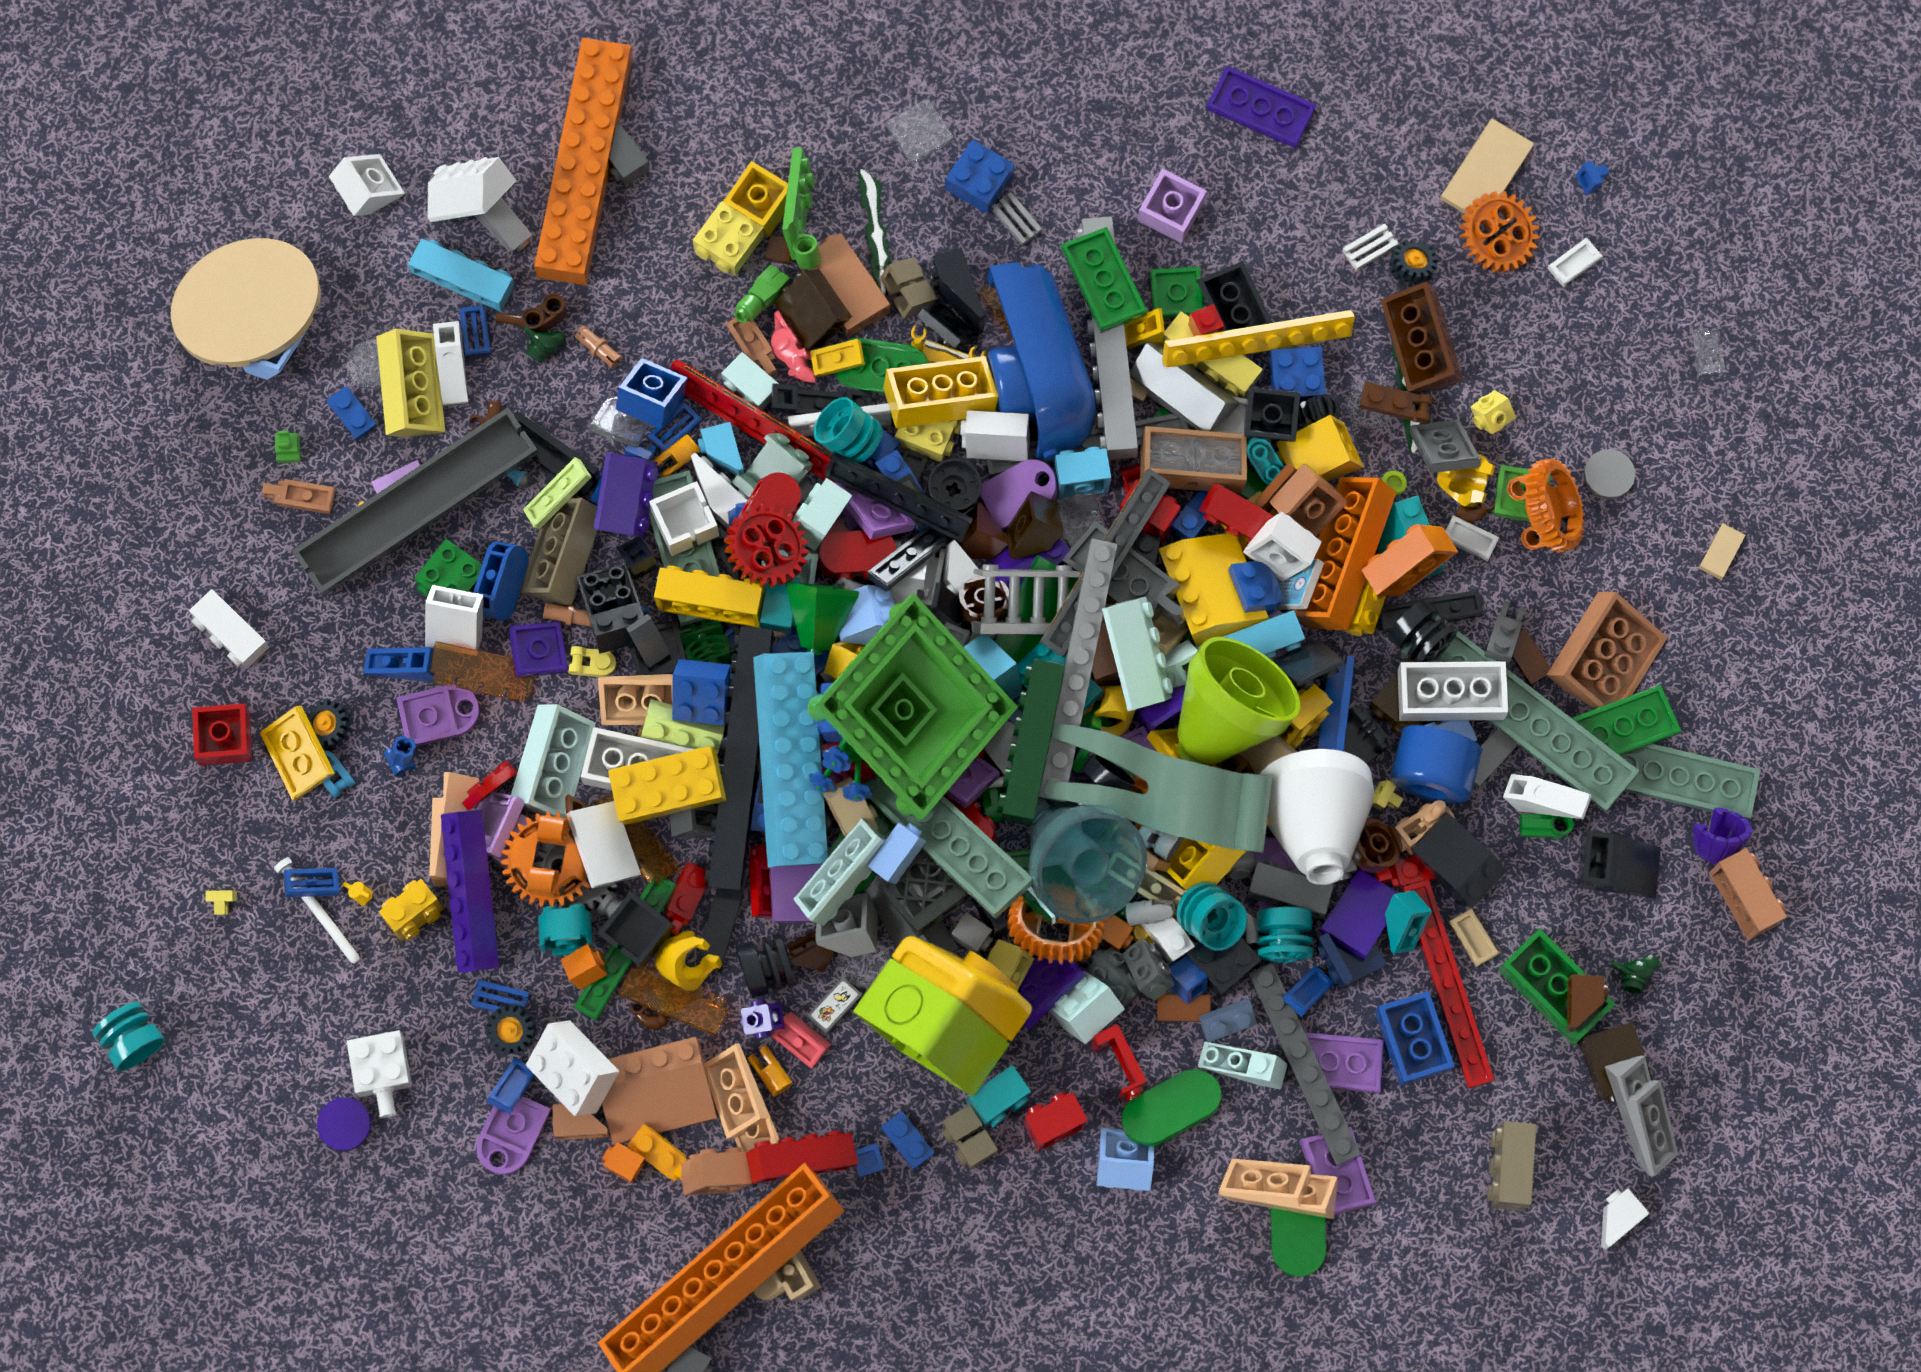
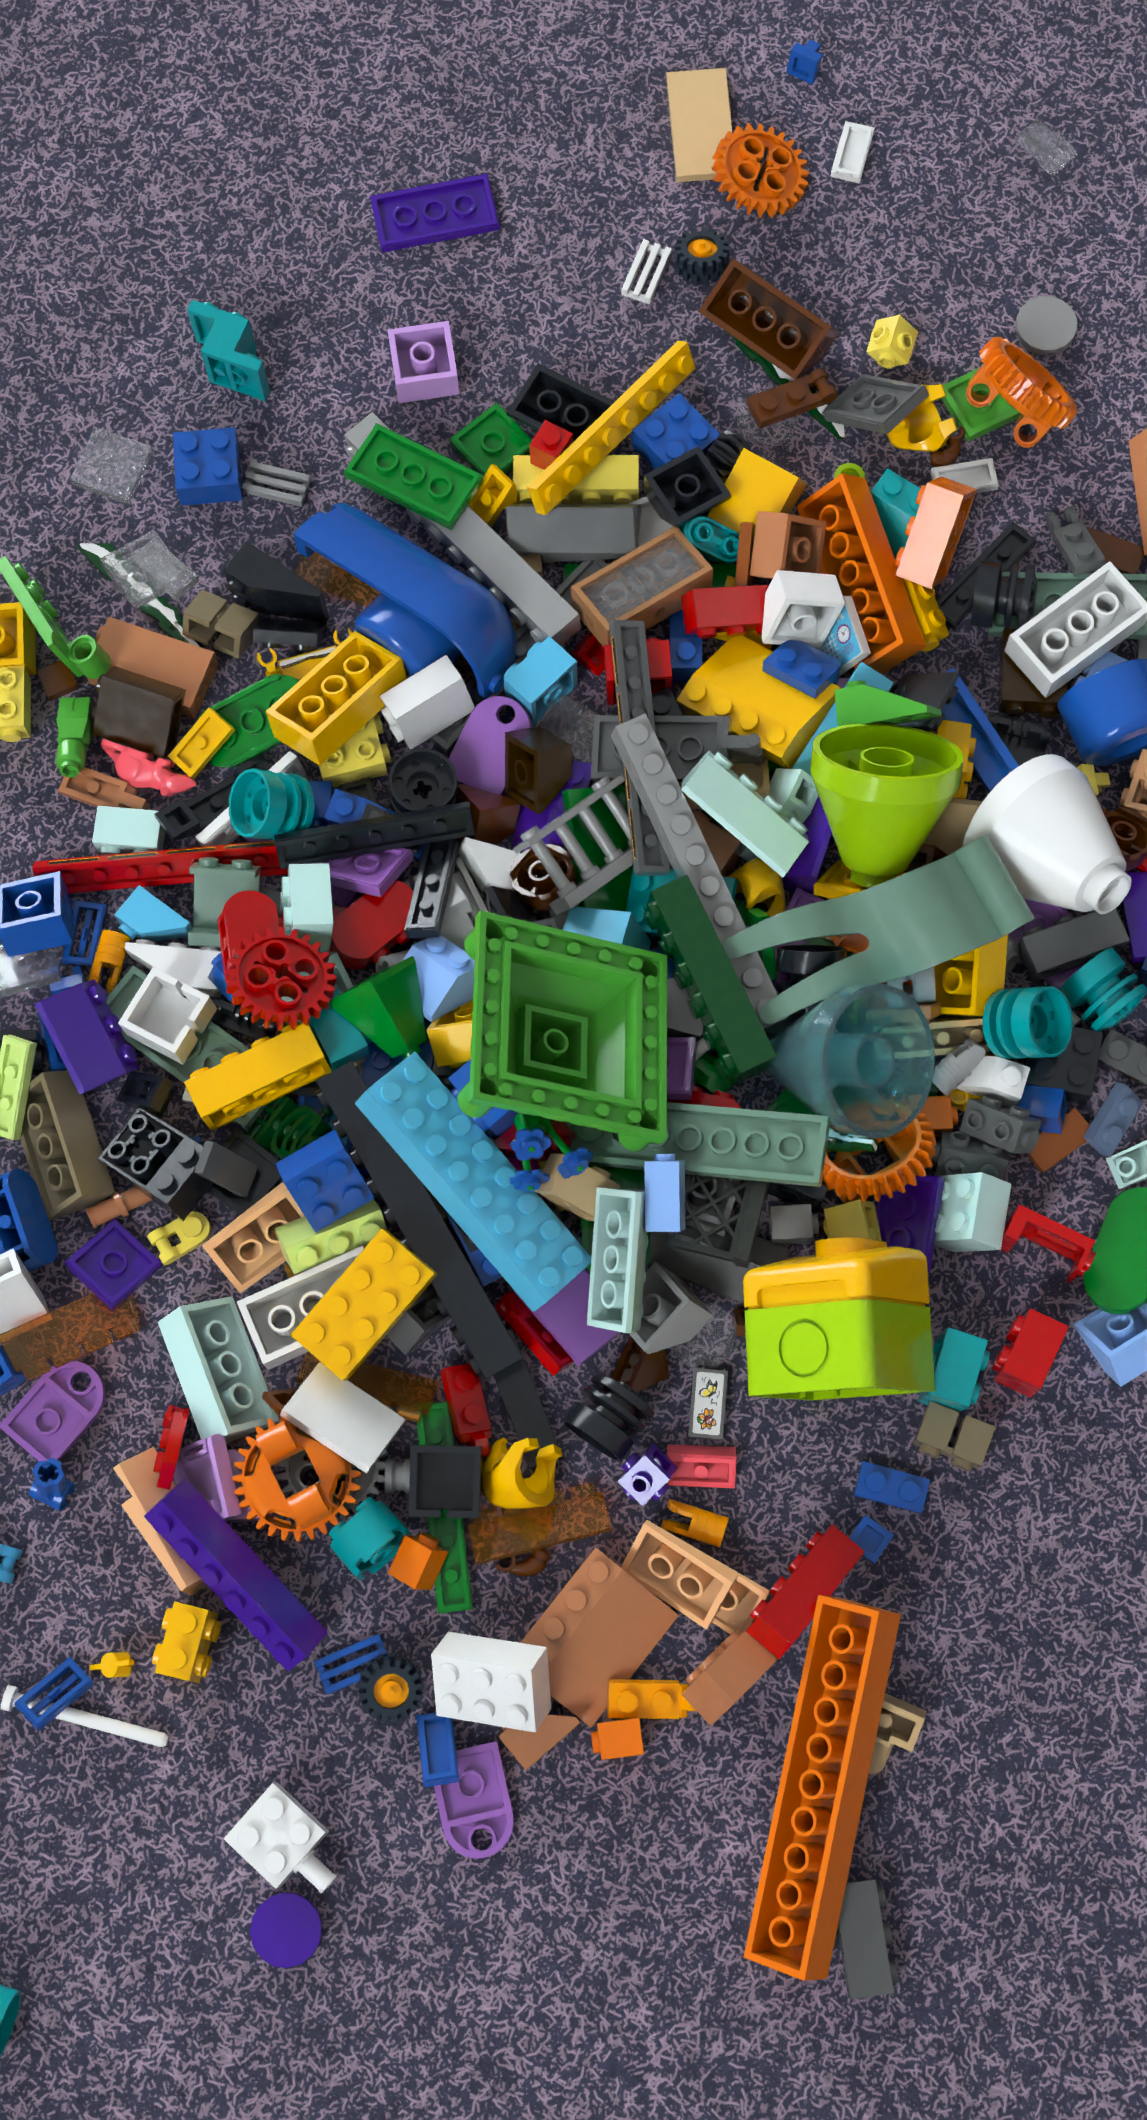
camera: 30 degrees left, 0 degrees up
none -> clear plate [100,530,189,610]
none -> clear tile [131,539,199,601]
none -> teal bracket [187,300,270,402]
none -> bright green slope [835,680,942,726]

